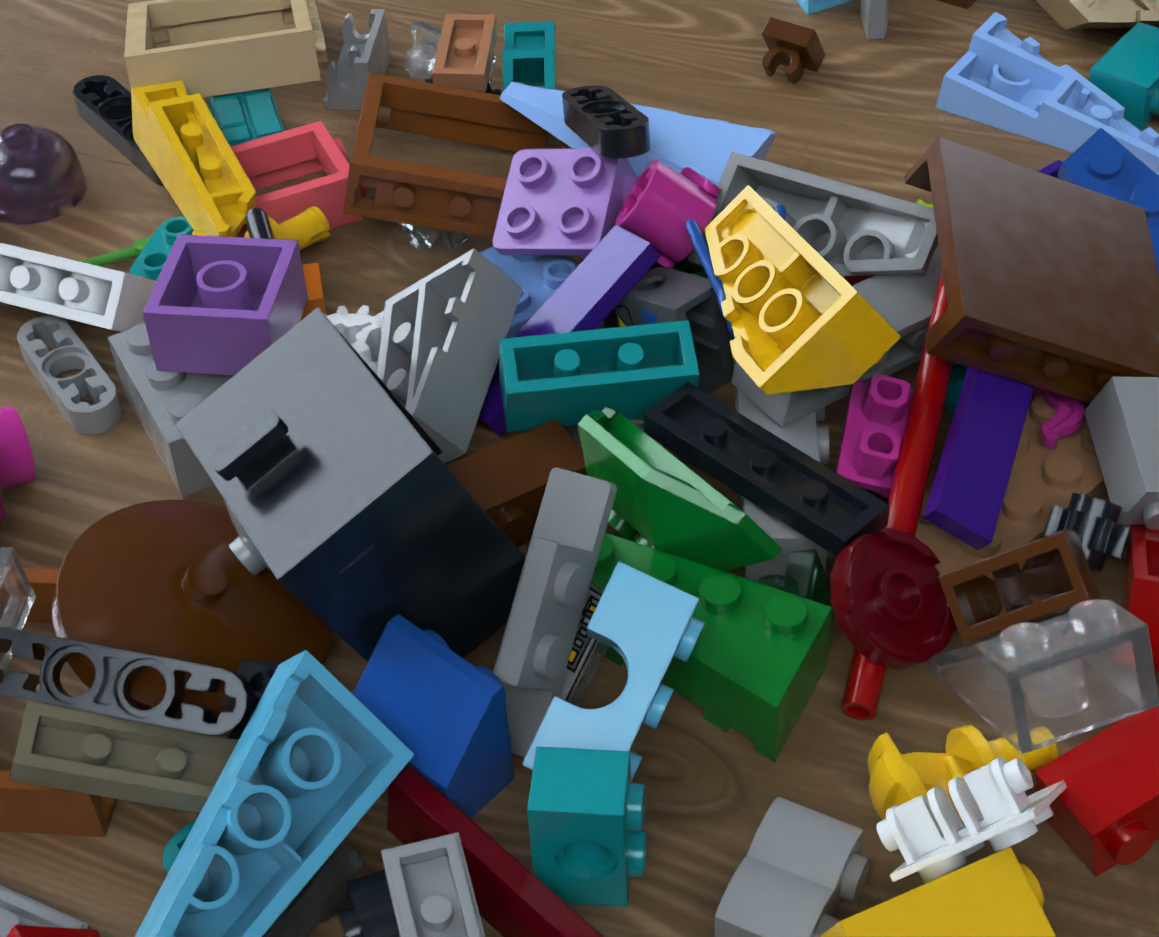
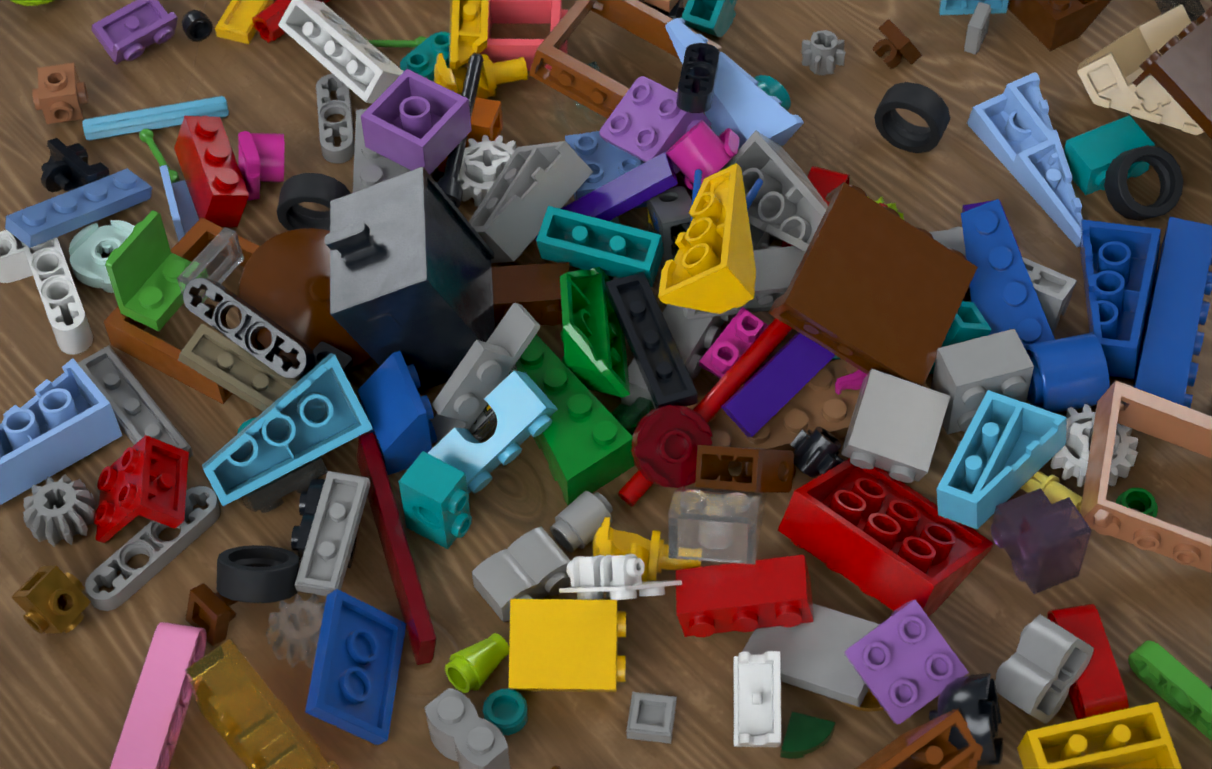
camera: 25 degrees right, 10 degrees up
none -> black tyre [277,173,351,231]
none -> light grey brick [550,491,613,552]
none -> light grey gear [801,30,845,75]
none -> black tyre [874,82,950,153]

